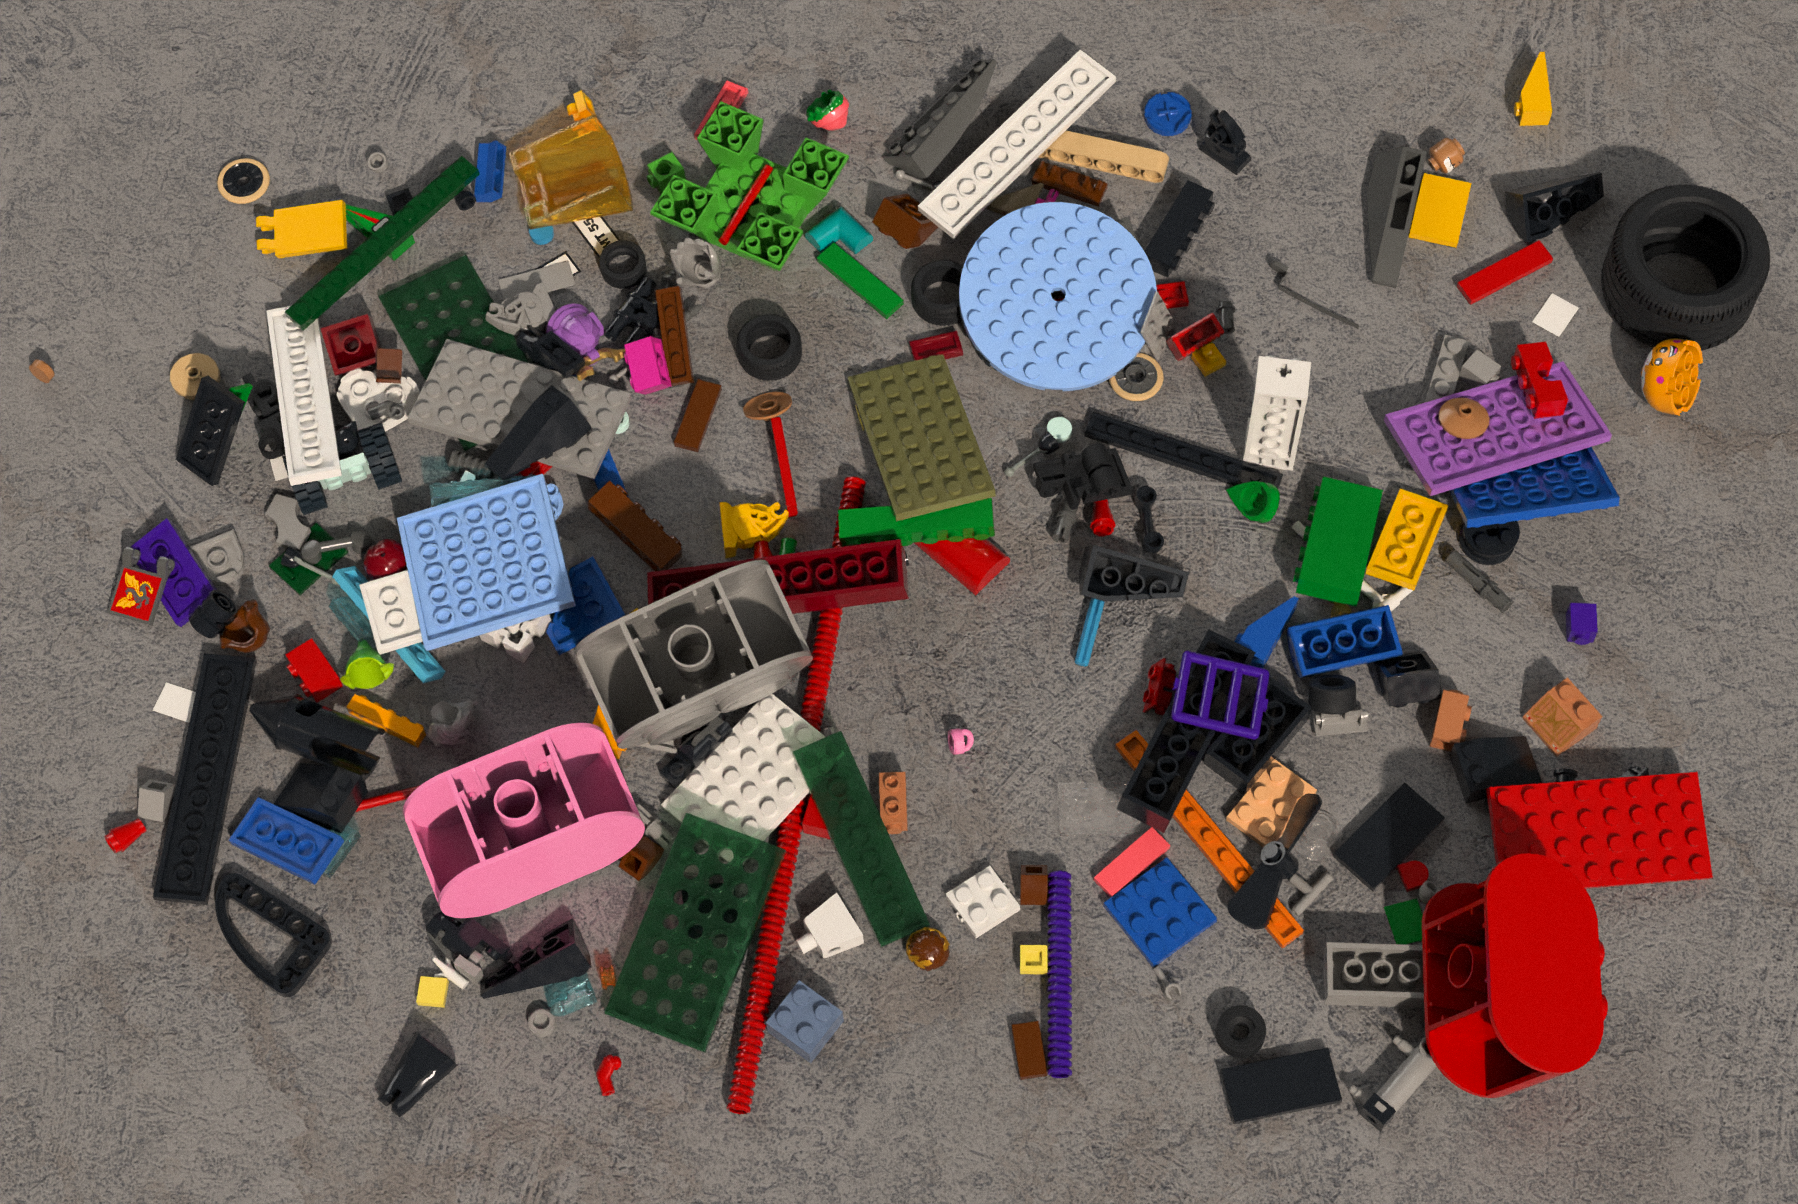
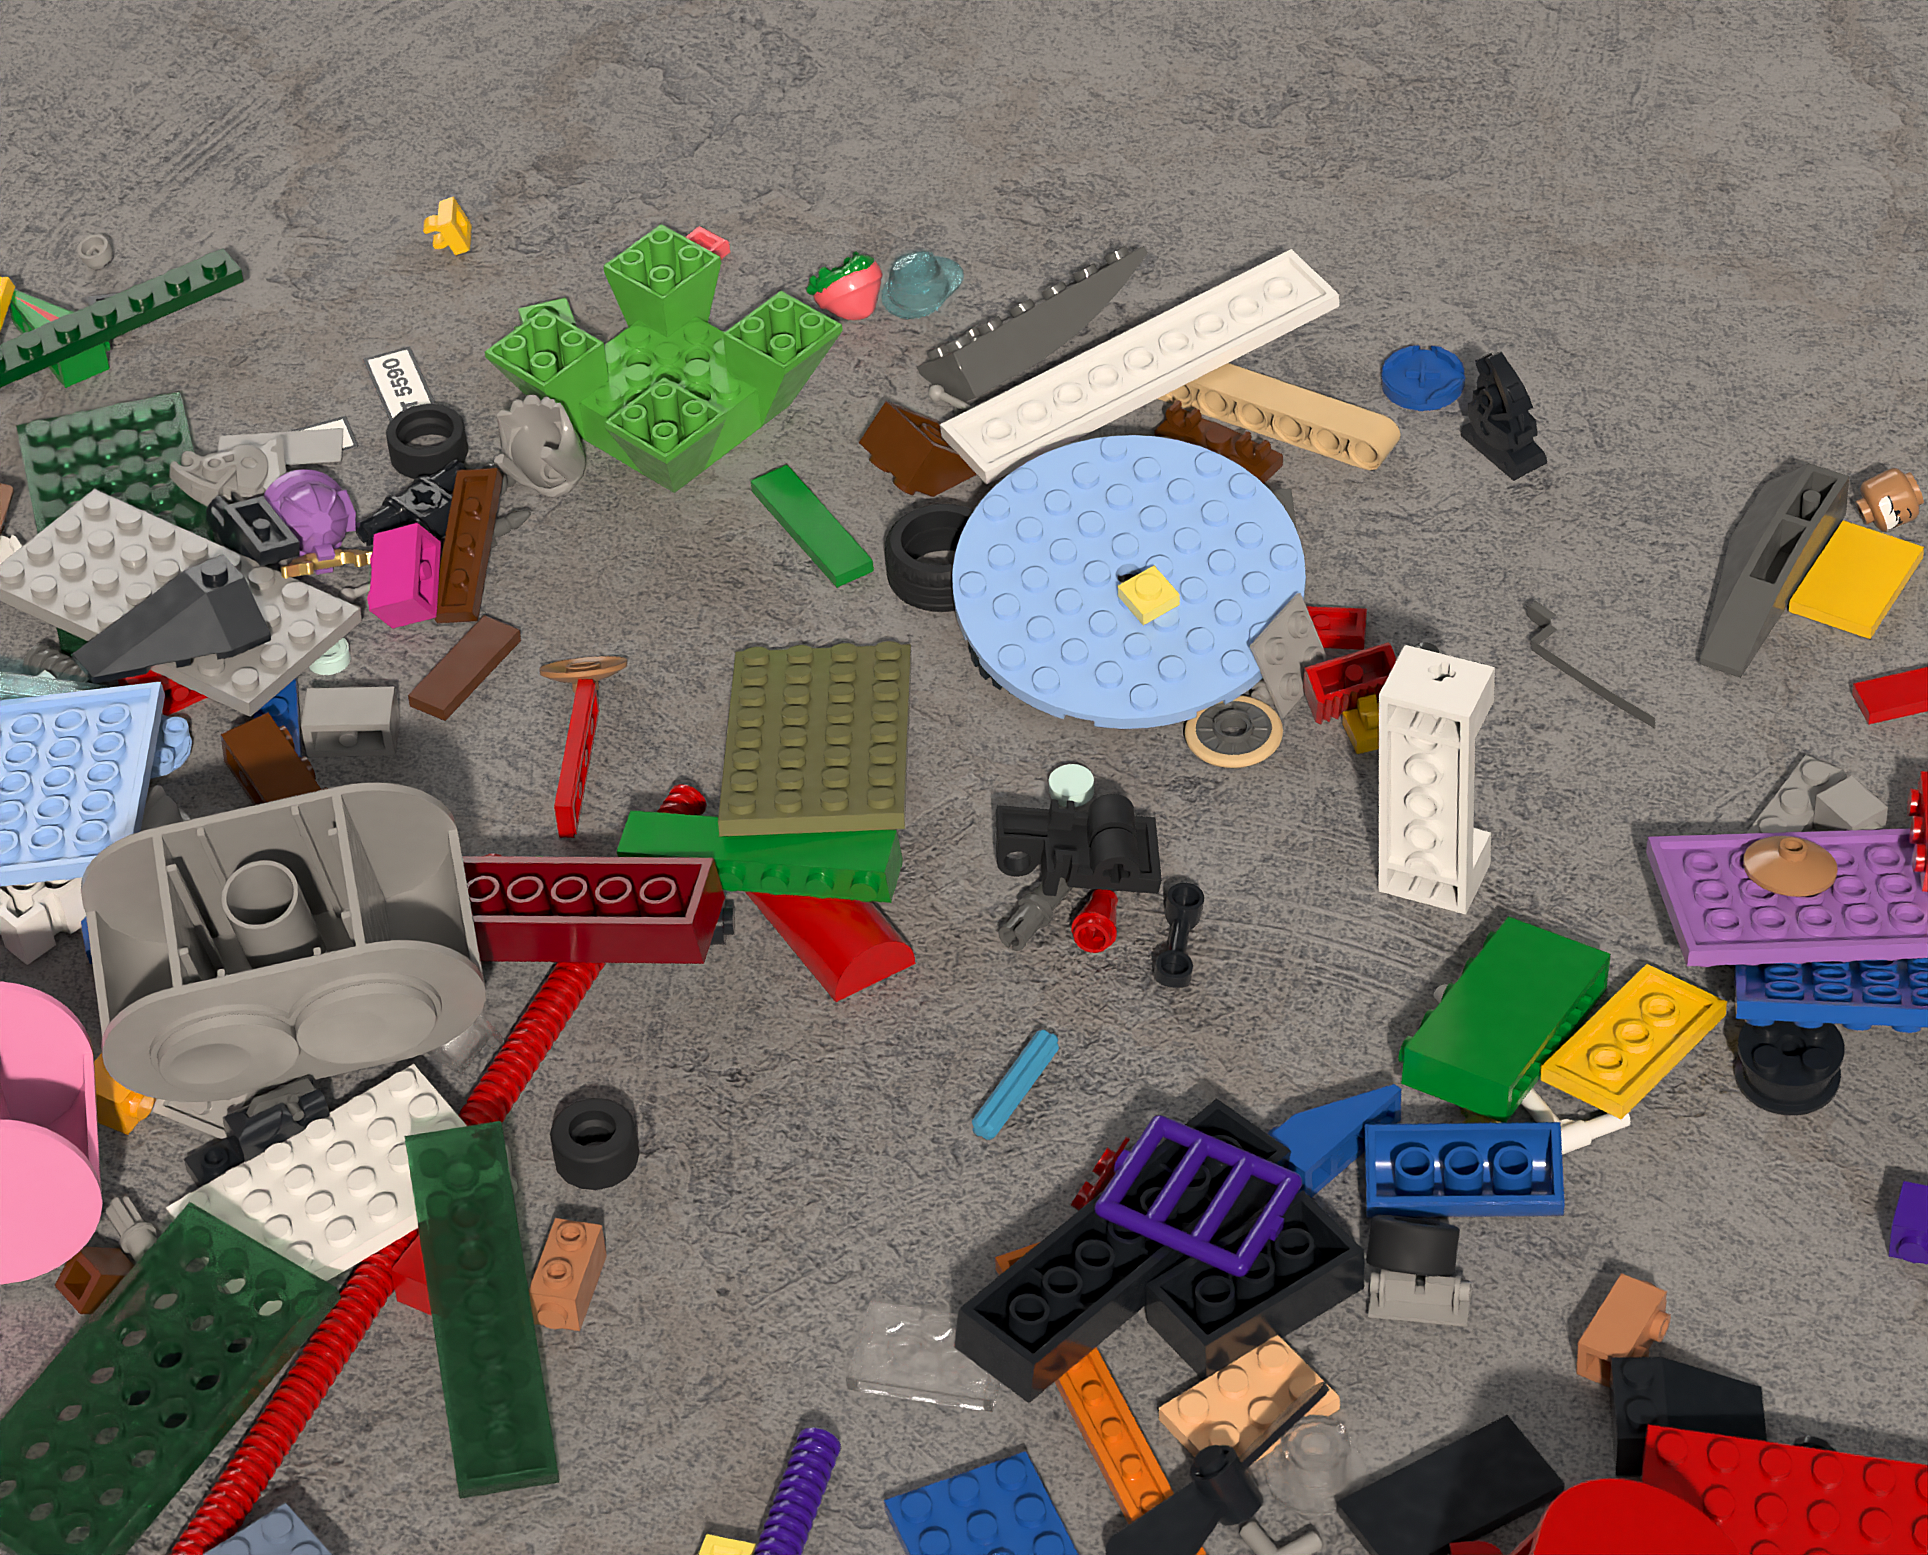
camera: 15 degrees right, 20 degrees down
black hinge [438,164,476,211] -> none
blue piece [474,140,506,202] -> none
clear yellow windscreen [509,115,633,230] -> none
dark azure tile [529,220,554,245] -> none
red bar [718,164,773,245] -> none
yellow piece [719,502,789,559] -> none
black tyre [736,314,802,381] -> none
white torso [795,893,864,958] -> none
teal brick [805,206,873,254] -> none
reddish brown hair [906,927,950,971] -> none
dark red tile [909,330,963,360] -> none
white plate [946,866,1020,938] -> none
bright pink tile [948,728,974,755] -> none
hinge [1004,432,1059,477] -> none
reddish brown brick [1020,865,1048,905] -> none
black wedge [1079,545,1189,602] -> none
black tile [1084,412,1283,489] -> none
coral tile [1094,827,1170,898] -> none
black brick [1144,180,1215,278] -> none
green piece [1226,481,1280,523] -> none
black slope [1374,651,1441,708] -> none
dark grey pin [1445,551,1514,613] -> none
nougat slope [1522,677,1603,757] -> none
none -> light grey brick [301,687,400,757]
none -> black tyre [550,1098,640,1190]
none -> clear light blue piece [881,250,964,319]
none -> light yellow plate [1118,565,1180,626]

